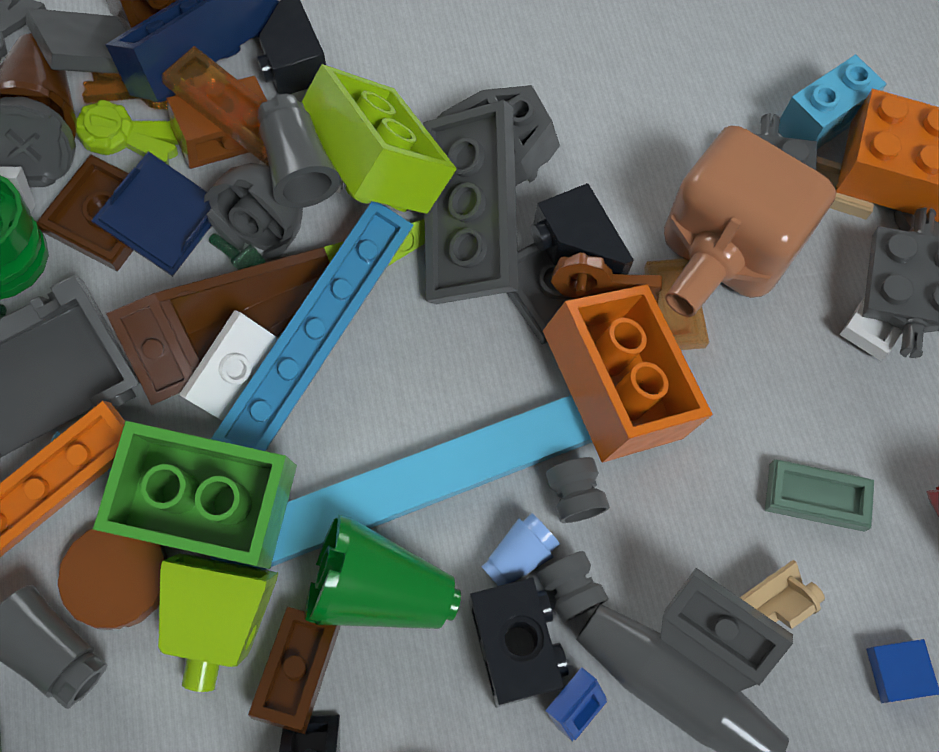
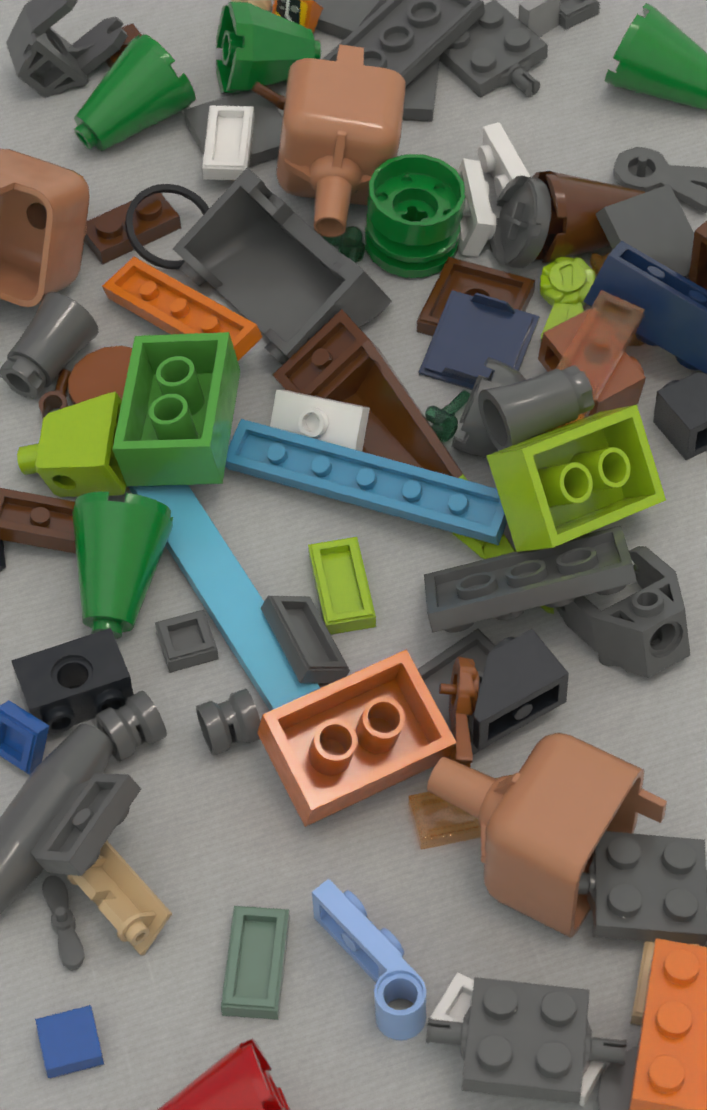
camera: 90 degrees right, 15 degrees down
light blue cone [481,513,560,586] -> none
none -> reddish brown hand [39,369,71,419]
none -> dark grey piece [42,875,85,970]
none -> dark grey tile [155,609,219,673]
none -> dark grey tile [261,596,350,683]
none -> lime tile [308,537,376,635]
none -> light blue plate [312,879,426,1040]

